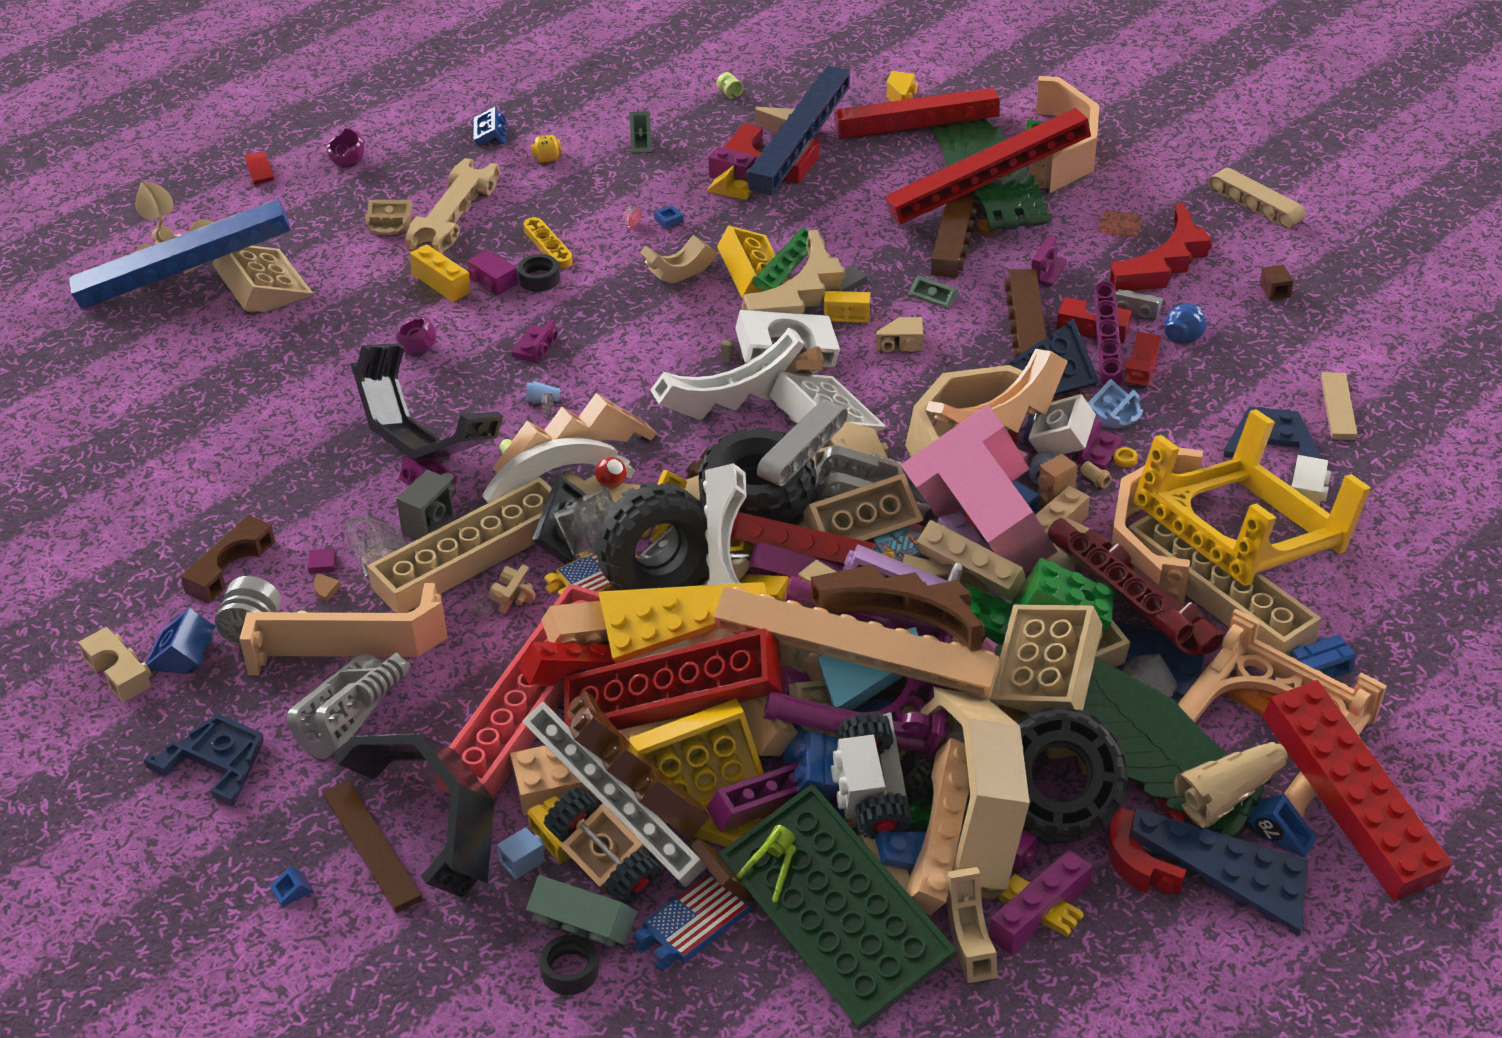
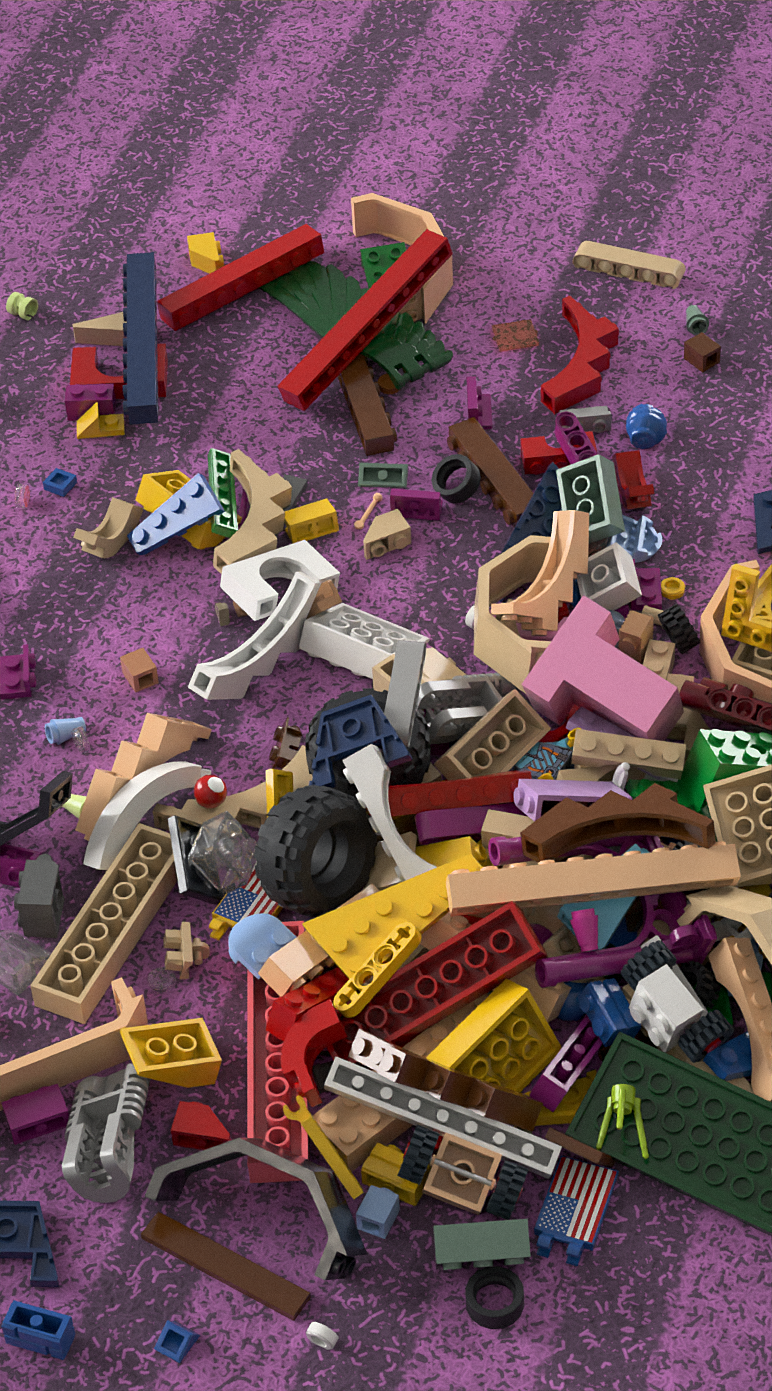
camera: 25 degrees left, 5 degrees up
none -> magenta brick [1,1083,69,1145]
none -> blue brick [1,1300,76,1360]
none -> nougat brick [120,648,159,693]
none -> yellow slope [120,1018,222,1088]
none -> wing [127,473,225,555]
none -> red slope [171,1101,231,1150]
none -> light blue slope [228,913,296,980]
none -> red arch [281,999,348,1107]
none -> yellow tile [283,1095,364,1199]
none -> white tile [306,1322,338,1350]
none -> dark blue wing [309,695,413,788]
none -> yellow beam [333,922,422,1018]
none -> light nougat hinge [354,493,383,529]
none -> magenta bracket [390,489,443,520]
none -> black tyre [431,454,481,503]
none -> sand green brick [556,454,625,544]
none -> dark pink cone [570,908,598,952]
none -> black tyre [658,604,700,654]
none -> sand green cone [686,305,709,335]

